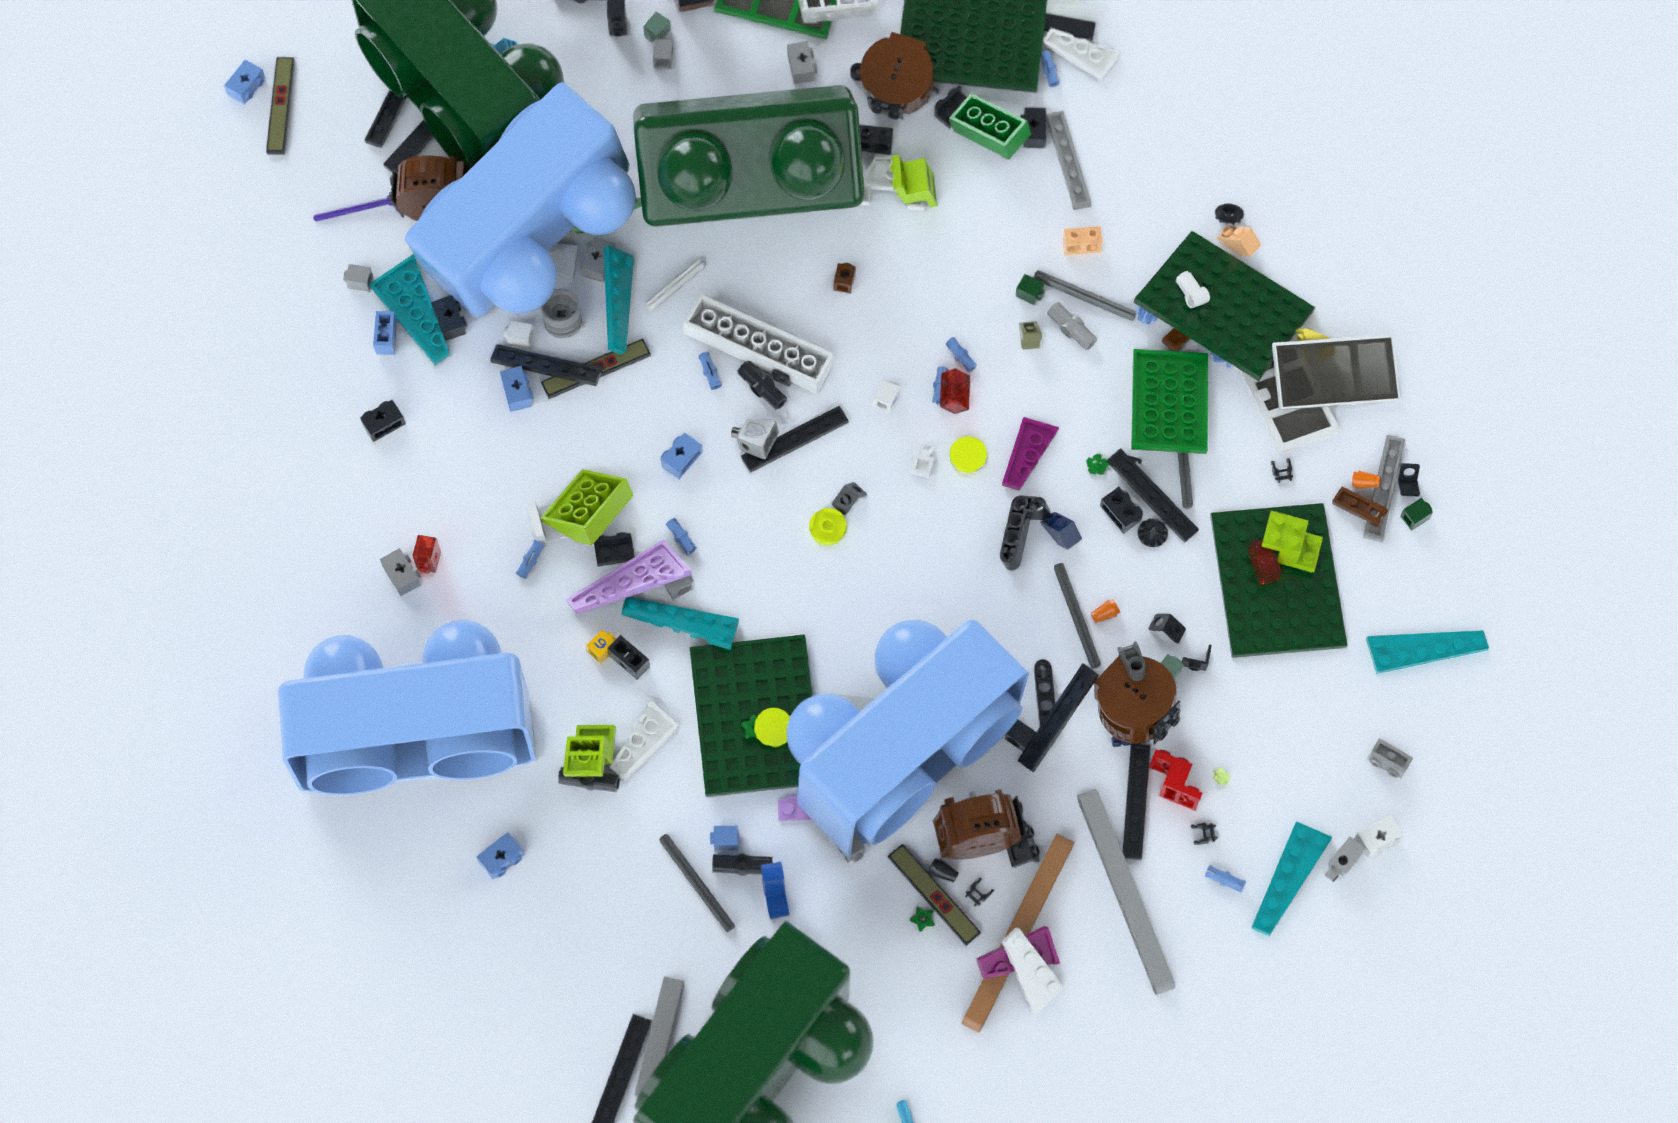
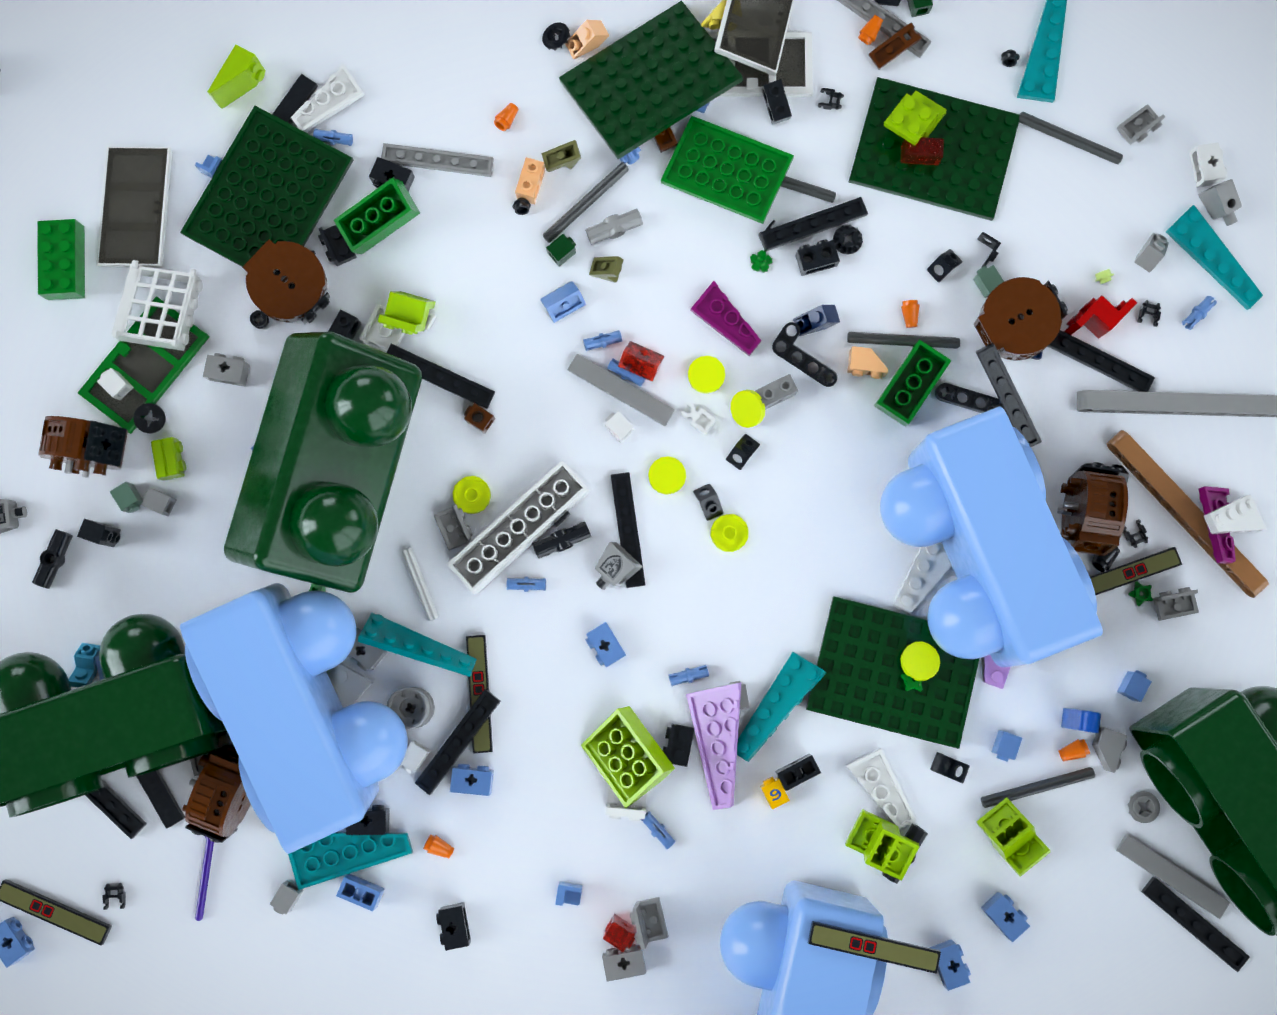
camera: 65 degrees left, 15 degrees up
black piece [712,853,773,876] -> none
dark grey piece [1117,641,1146,681] -> none
white piece [1176,271,1210,308] -> none
none -> black piece [102,883,126,910]
none -> black gear [133,403,166,434]
none -> lime brick [151,437,187,481]
none -> black tile [387,343,495,410]
none -> orange cone [423,834,454,859]
none -> light grey bracket [434,504,473,551]
none -> neon yellow tile [452,476,491,514]
none -> orange cone [494,103,519,131]
none -> black plate [512,198,531,215]
none -> medium blue panel [540,281,586,323]
none -> olive slope [541,140,581,172]
none -> medium blue panel [555,881,583,906]
none -> light grey tile [567,354,675,426]
none -> light grey bracket [630,897,669,950]
none -> neon yellow tile [648,456,686,495]
none -> black bracket [726,434,760,470]
none -> neon yellow tile [730,389,765,428]
none -> light grey brick [755,374,798,410]
none -> black brick [761,79,792,125]
none -> olive tile [808,921,941,974]
none -> light nougat slope [847,346,888,379]
none -> green brick [874,339,952,427]
none -> black bracket [930,752,970,784]
none -> lime bracket [976,797,1051,877]
none -> medium blue brick [981,892,1030,942]
none -> black plate [1001,49,1020,67]
none -> dark grey axle [1019,111,1123,165]
none -> orange cone [1058,739,1090,762]
none -> light grey slope [1092,727,1127,773]
none -> medium blue brick [1117,670,1152,702]
none -> light grey gear [1127,791,1160,823]
none -> light grey slope [1134,232,1169,273]
none -> light grey bracket [1153,587,1199,621]

